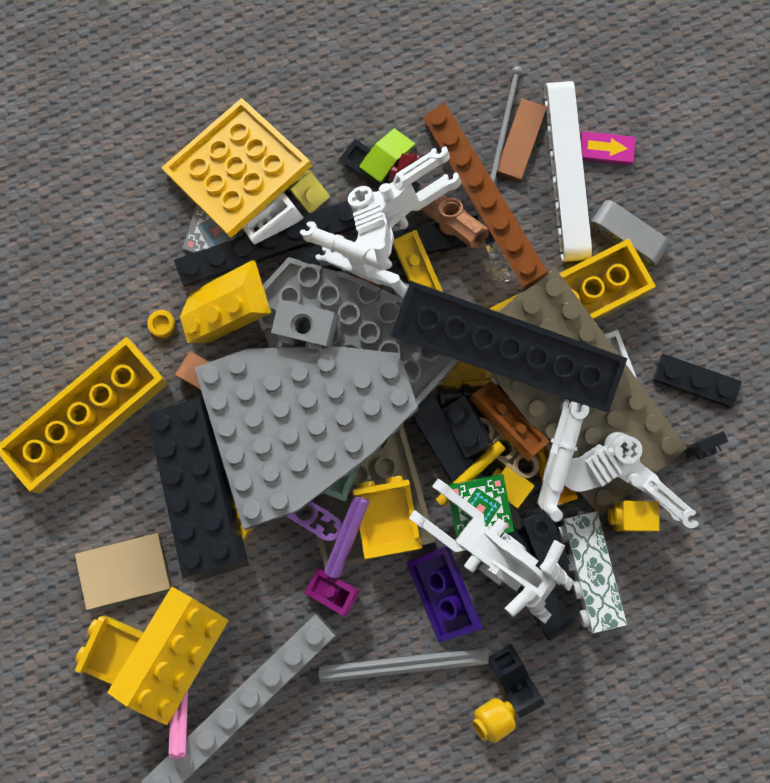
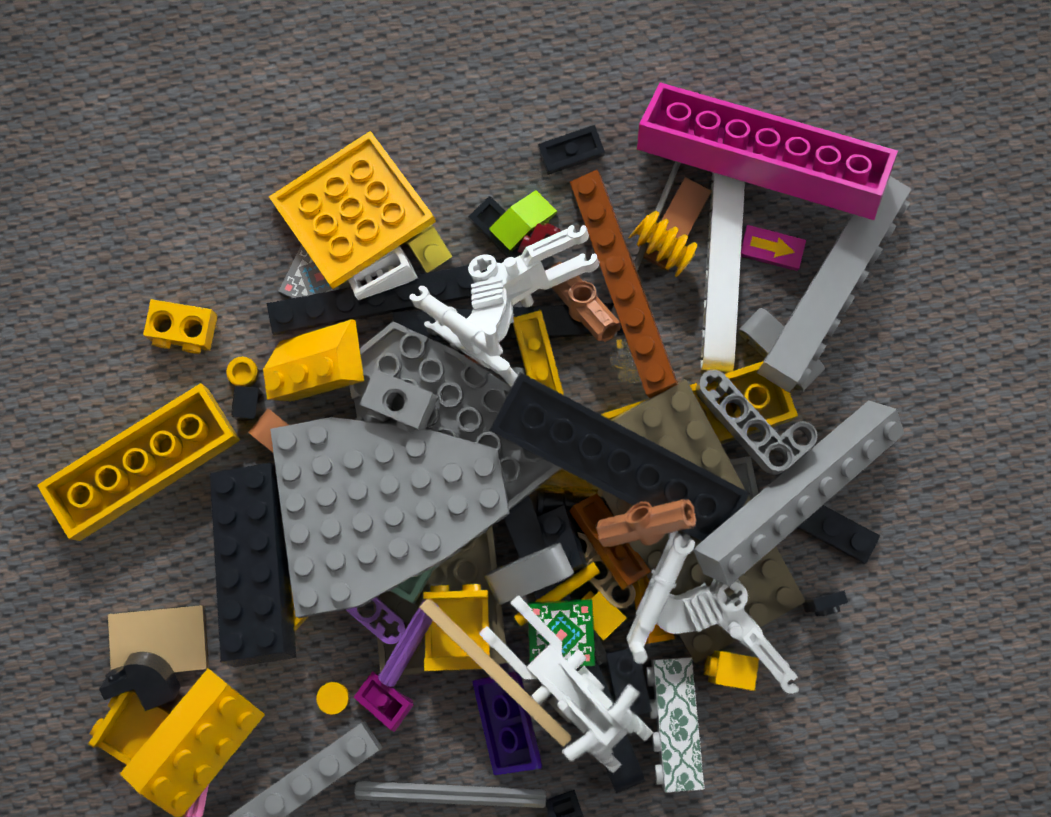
camera: 10 degrees right, 0 degrees up
none -> black brick [99,652,181,711]
none -> yellow brick [143,299,218,354]
none -> black slope [231,386,263,421]
none -> yellow tile [316,682,349,715]
none -> tan tile [420,599,571,747]
none -> light grey beam [484,543,574,605]
none -> black plate [538,125,605,175]
none -> nougat piece [596,499,696,547]
none -> yellow piece [628,211,697,277]
none -> dark pink brick [637,82,898,220]
none -> light grey brick [693,400,904,586]
none -> light grey beam [696,370,818,475]
none -> light grey brick [757,176,911,392]

